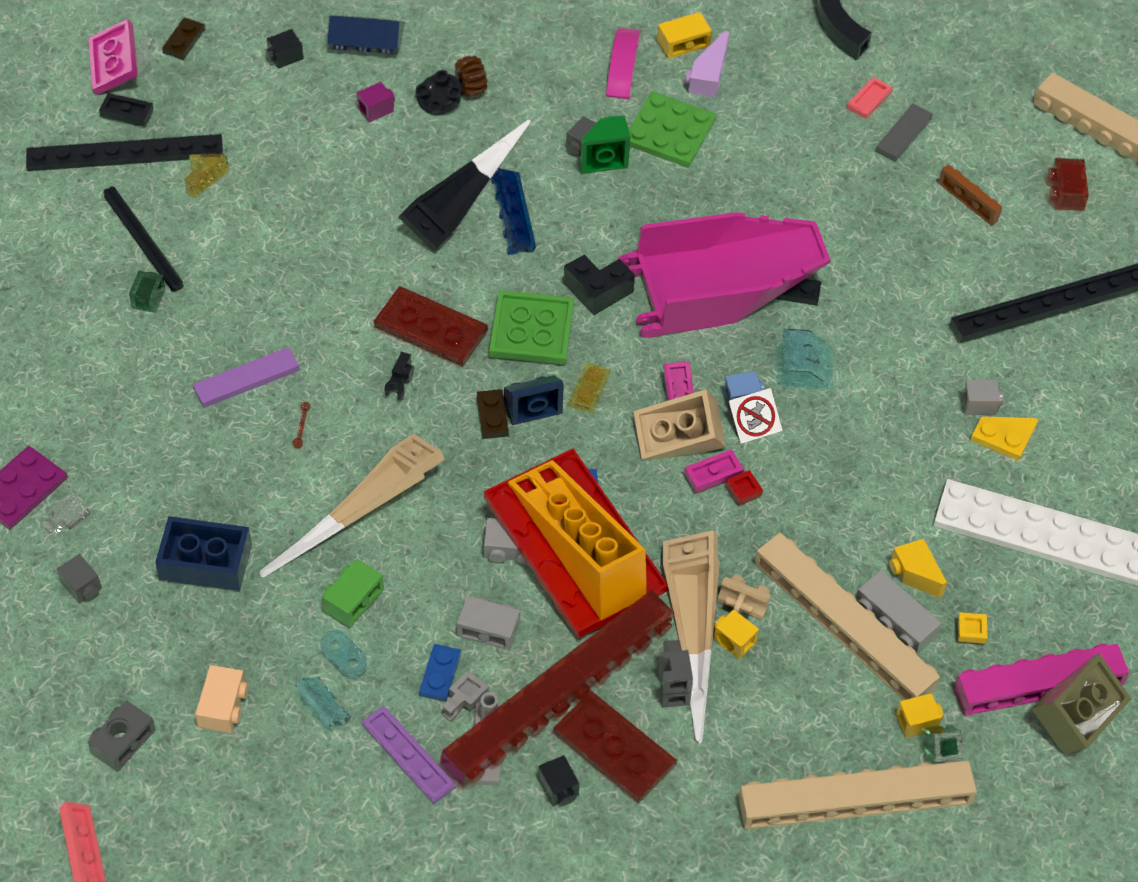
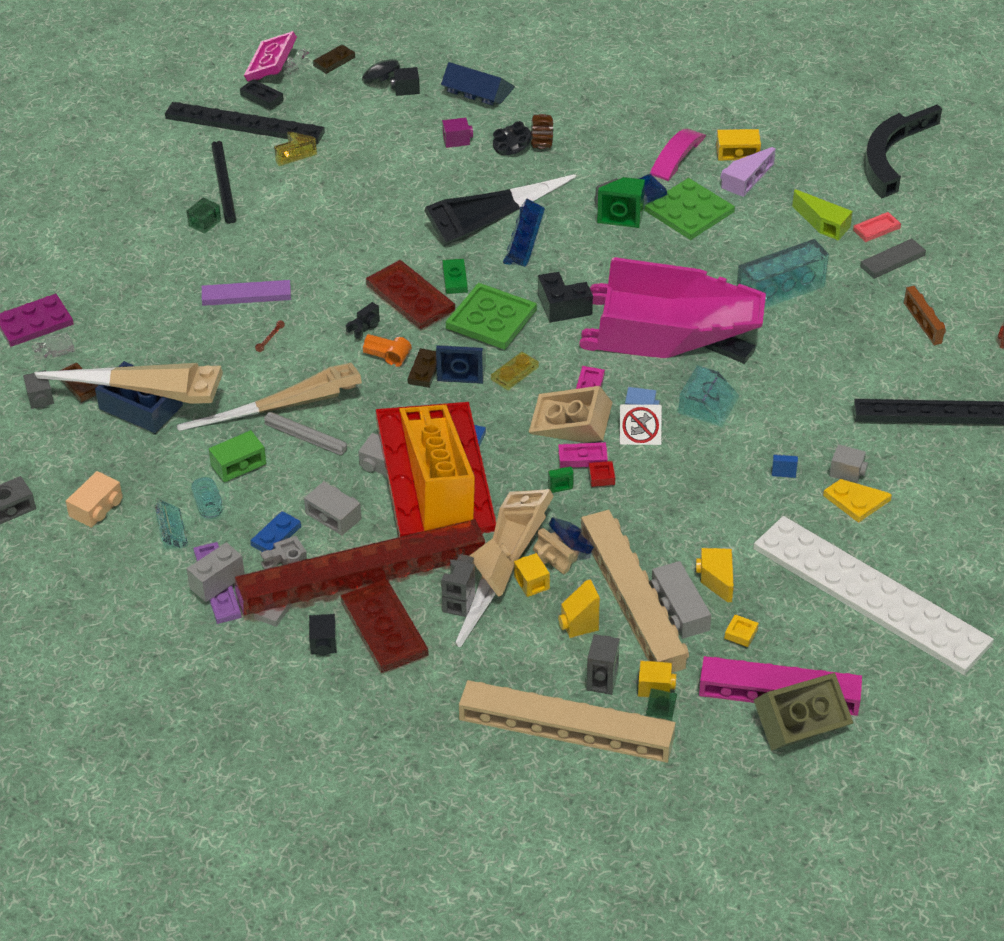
camera: 25 degrees right, 10 degrees down
none -> tan plate [34,363,223,404]
none -> reddish brown plate [59,362,98,403]
none -> light grey brick [186,542,245,602]
none -> light grey axle [264,412,347,455]
none -> black dish [362,59,401,83]
none -> orange piece [363,334,412,367]
none -> green plate [442,259,468,294]
none -> tan slope [470,538,514,597]
none -> green tile [548,466,574,493]
none -> clear blue plate [549,517,594,554]
none -> yellow slope [558,579,600,638]
none -> dark grey brick [587,634,620,695]
none -> clear blue plate [638,174,668,203]
none -> clear light blue brick [737,239,829,309]
none -> blue tile [772,455,798,478]
none -> lime slope [792,189,853,241]

